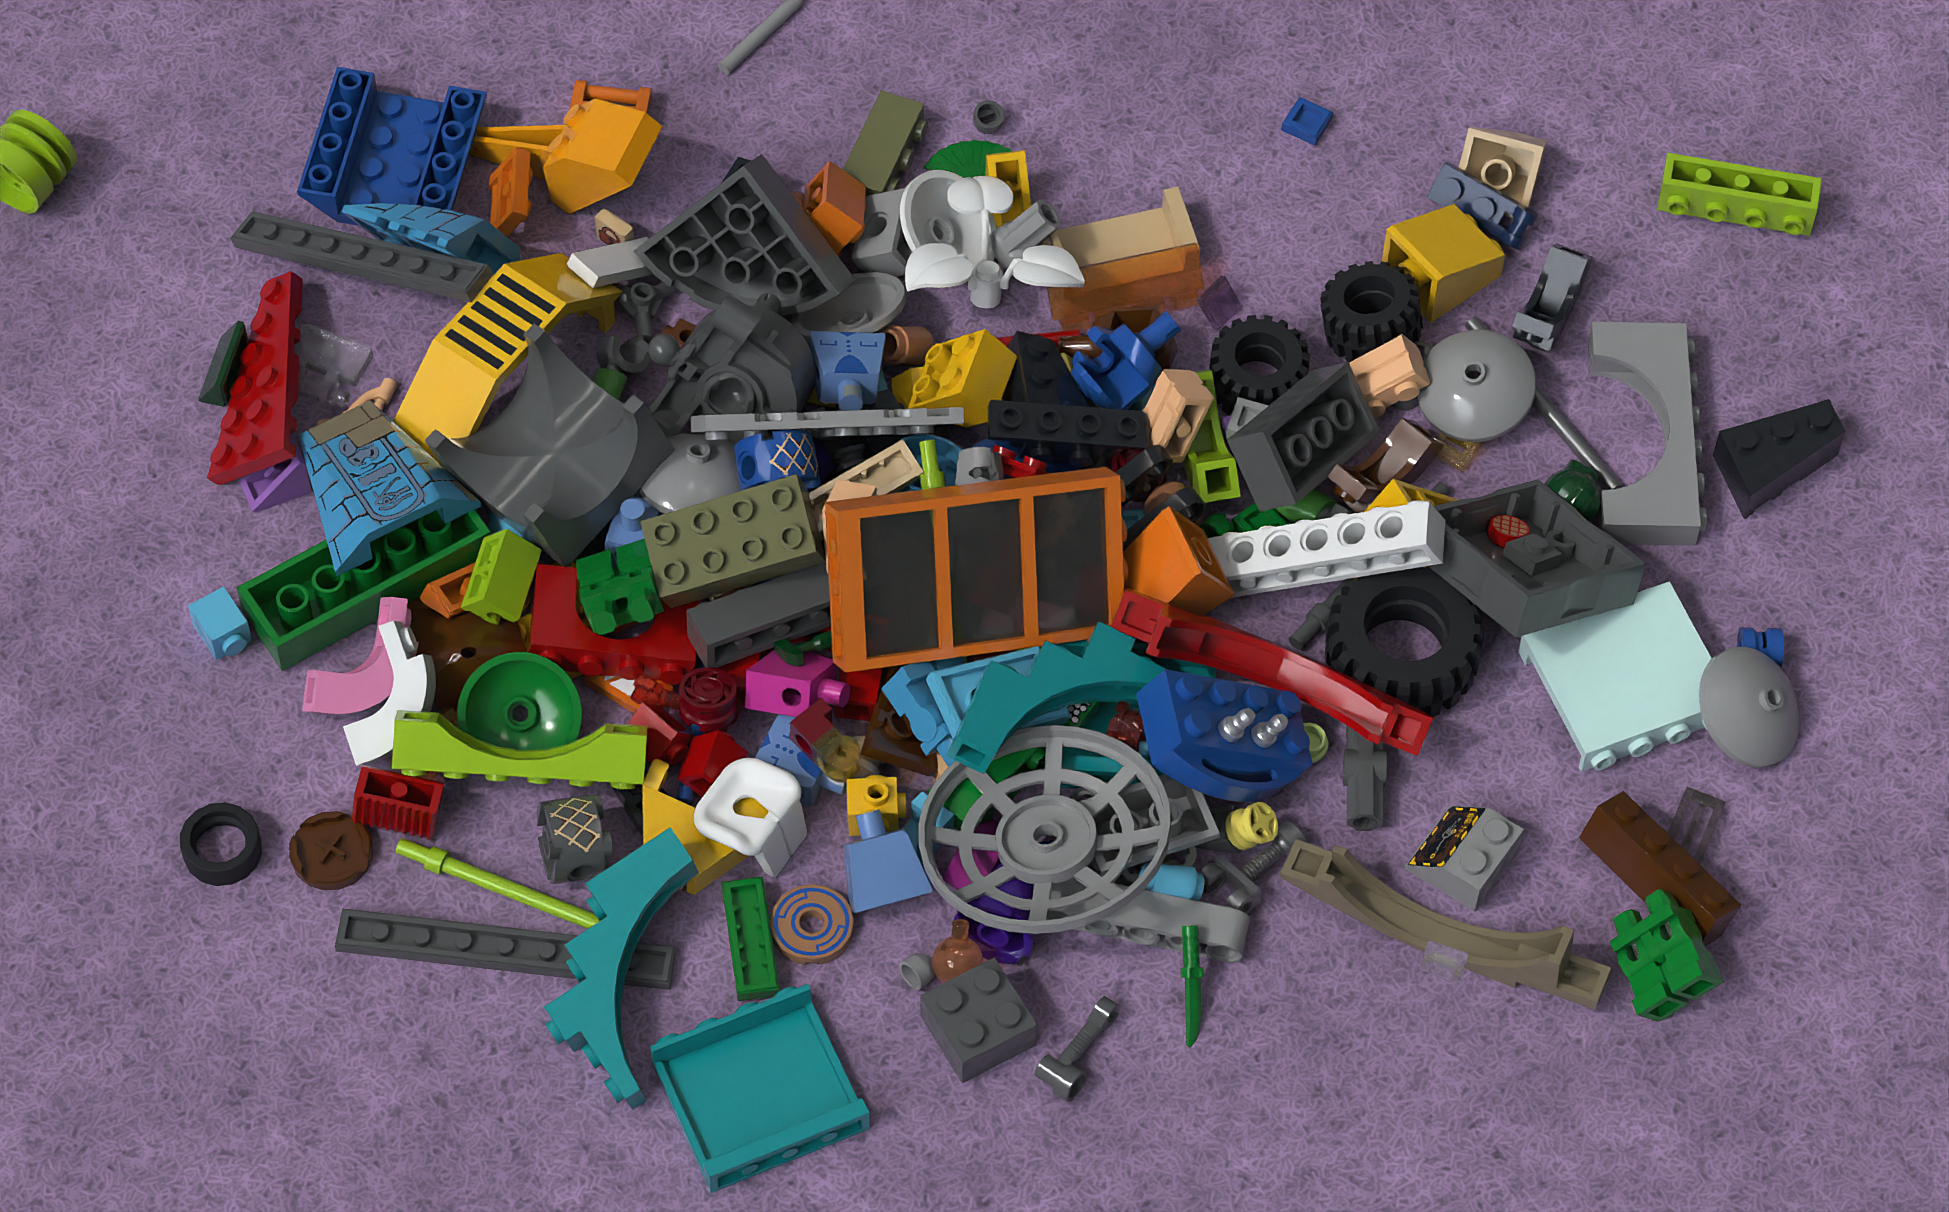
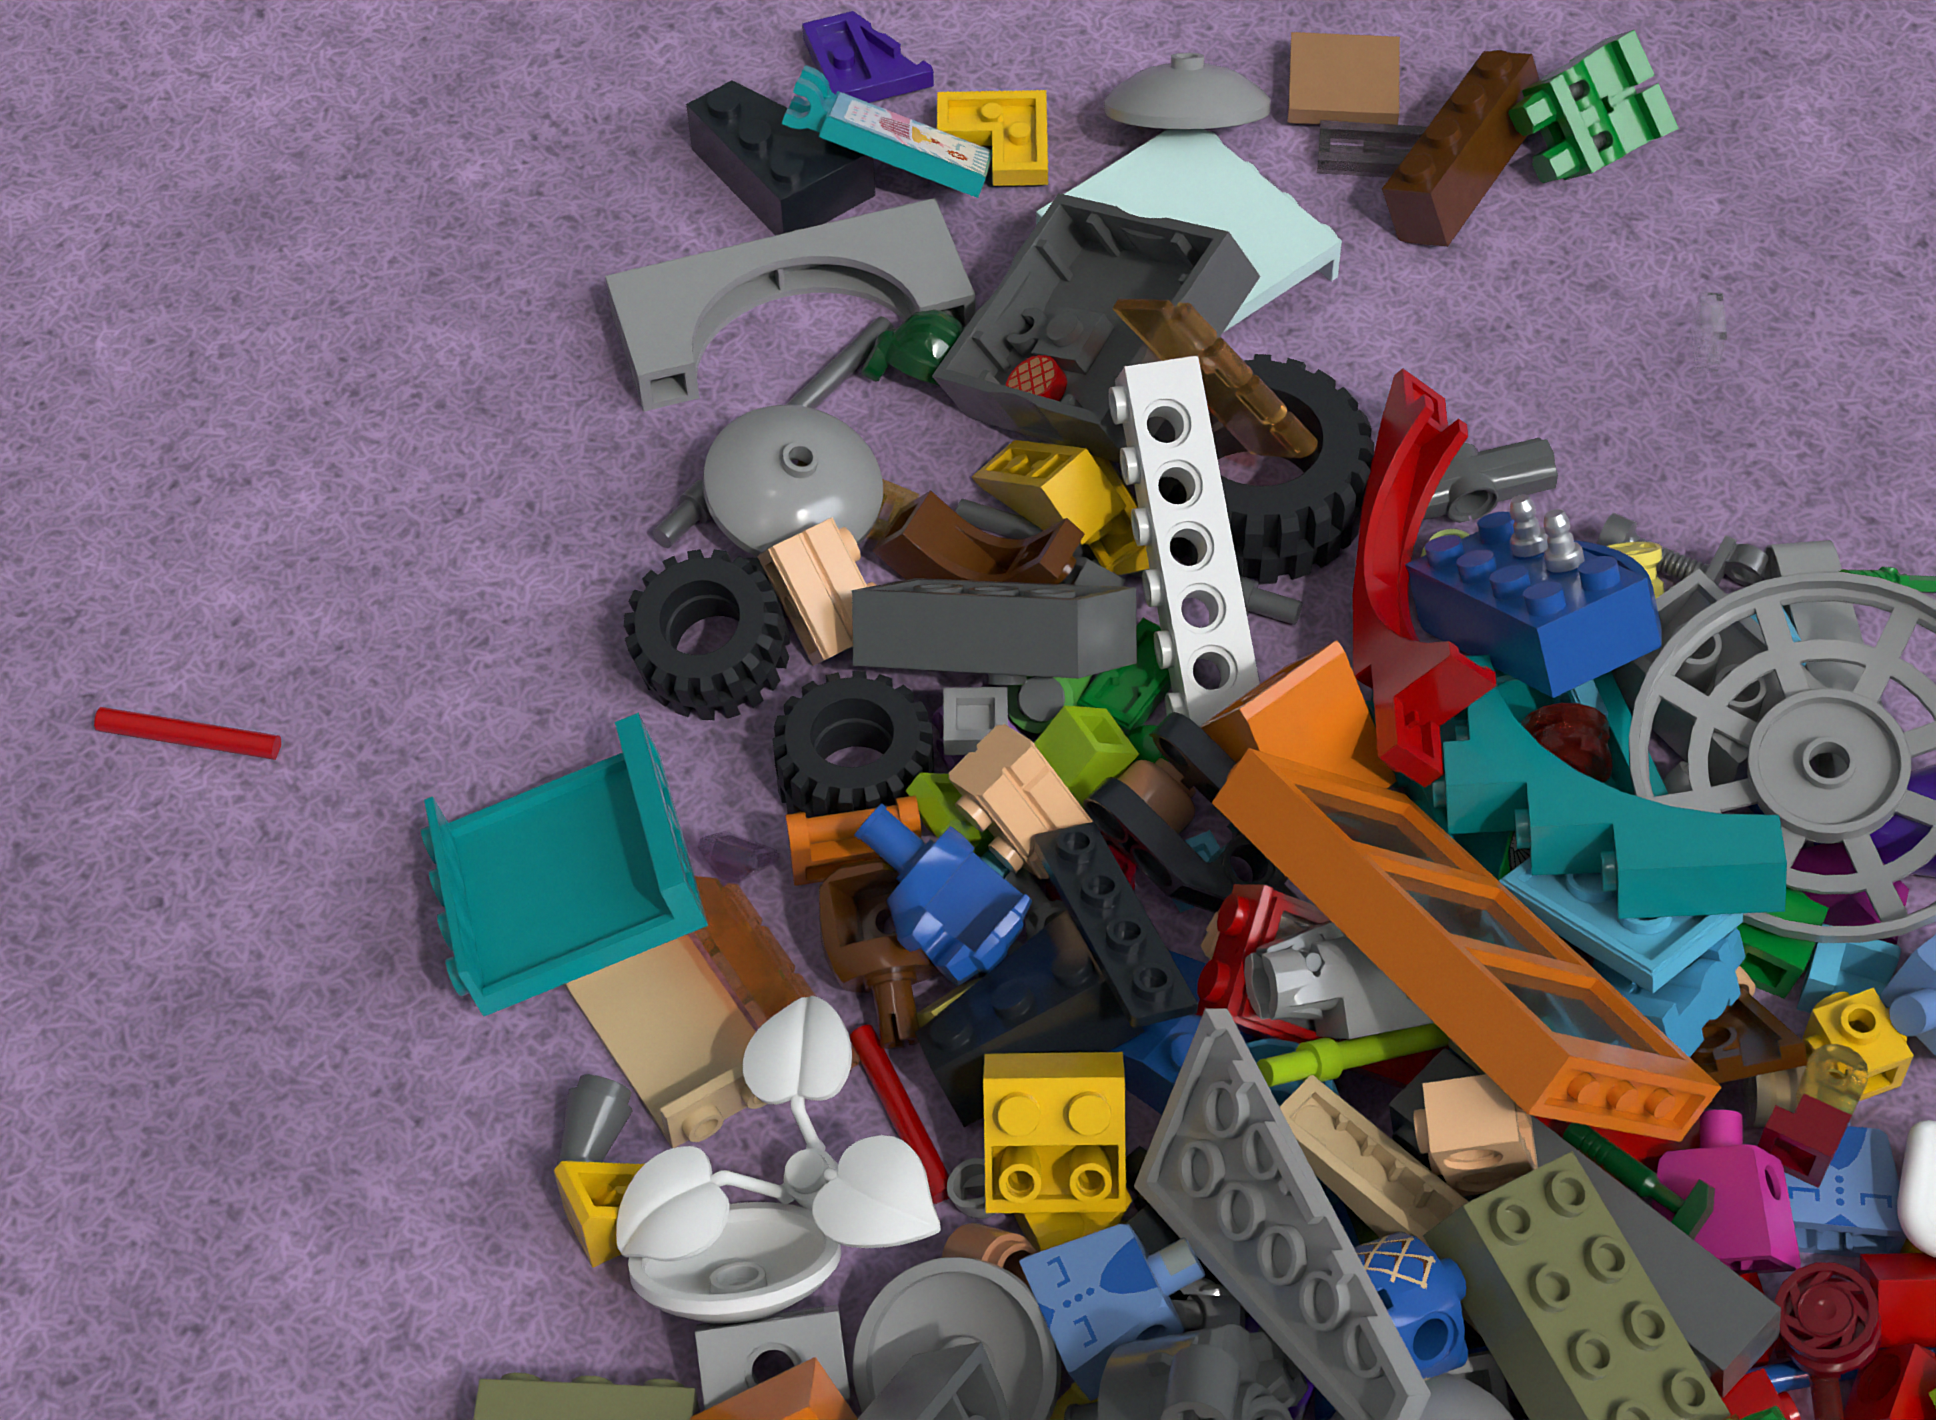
camera: 105 degrees left, 5 degrees down
green hand [924,140,1012,178] -> none
dark grey hinge [973,100,1004,134] -> none
light grey piece [989,199,1061,272] -> none
dark tan slope [1280,839,1611,1010] -> none
blue tile [1281,97,1333,146] -> none
yellow slope [1382,204,1505,323] -> none
light grey slope [1404,805,1524,912] -> none
dark blue plate [1427,162,1538,250] -> none
tan slope [1459,127,1548,219] -> none
arch [1512,243,1593,351] -> none
lime brick [1657,152,1822,236] -> none
blue wheel [1737,627,1784,668] -> none
none -> red bar [94,707,281,760]
none -> teal panel [421,713,708,1017]
none -> dark grey cone [556,1074,633,1166]
none -> teal tile [781,65,992,198]
none -> orange plate [785,795,921,886]
none -> dark purple wing [802,11,934,103]
none -> yellow plate [937,90,1048,186]
none -> clear orange windscreen [1112,299,1318,459]
none -> medium nougat tile [1288,32,1400,128]

